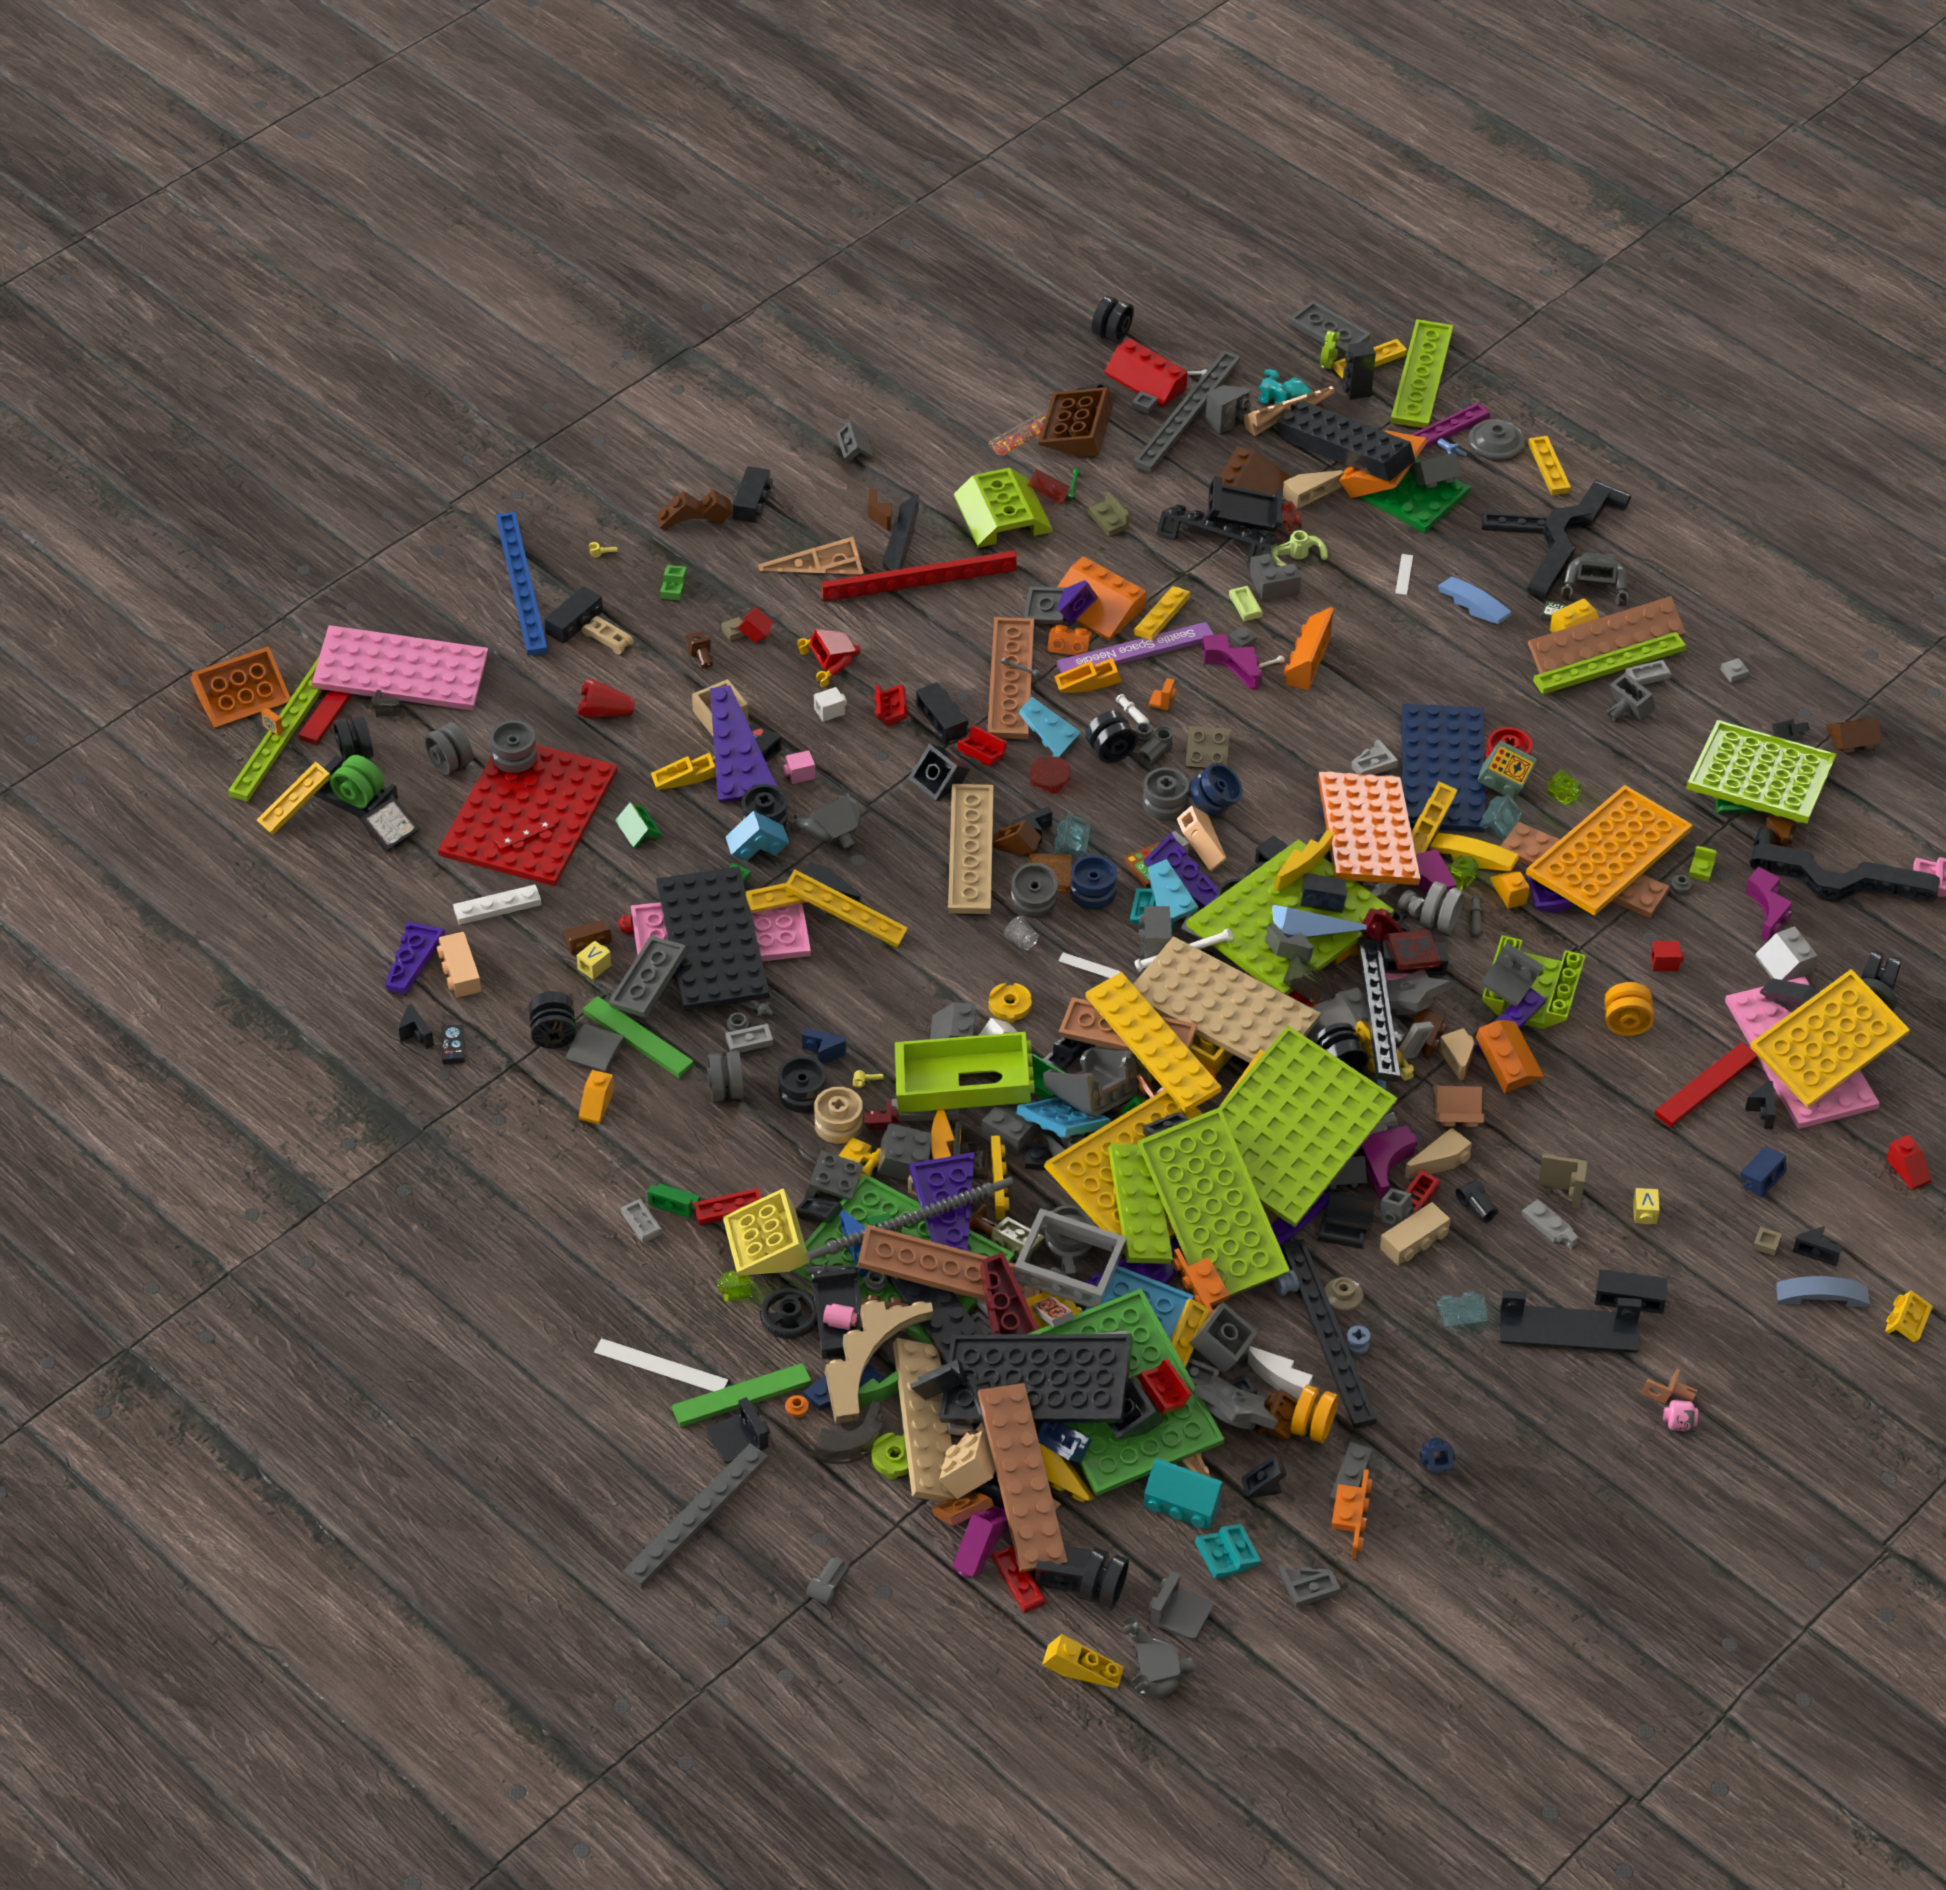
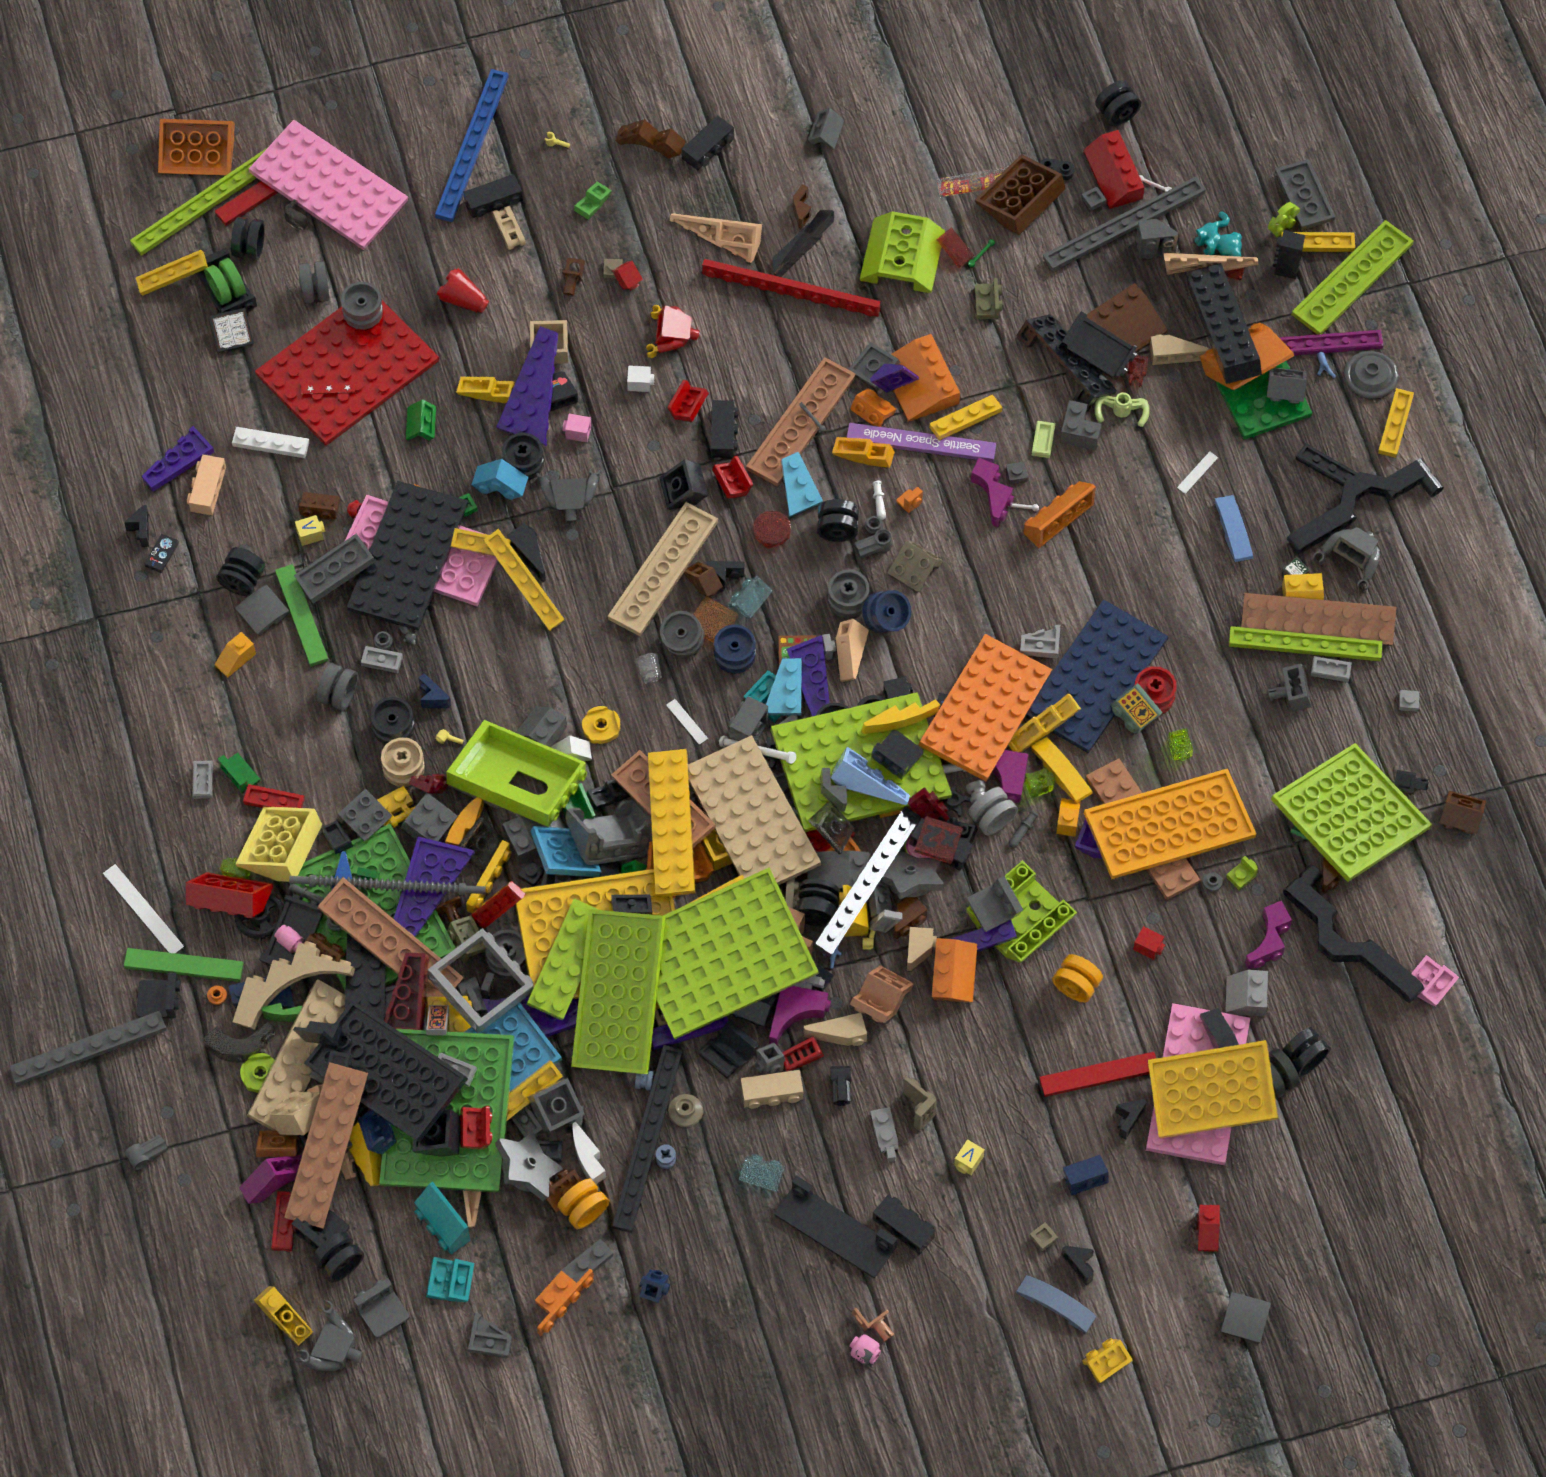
camera: 30 degrees right, 15 degrees up
orange tile [261,708,283,736] -> none
orange bracket [1172,1248,1230,1319] -> none
black slope [1241,1454,1287,1498] -> none
clear light blue bracket [1479,794,1523,841] -> none
none -> red slope [186,872,273,918]
none -> red plate [470,881,526,929]

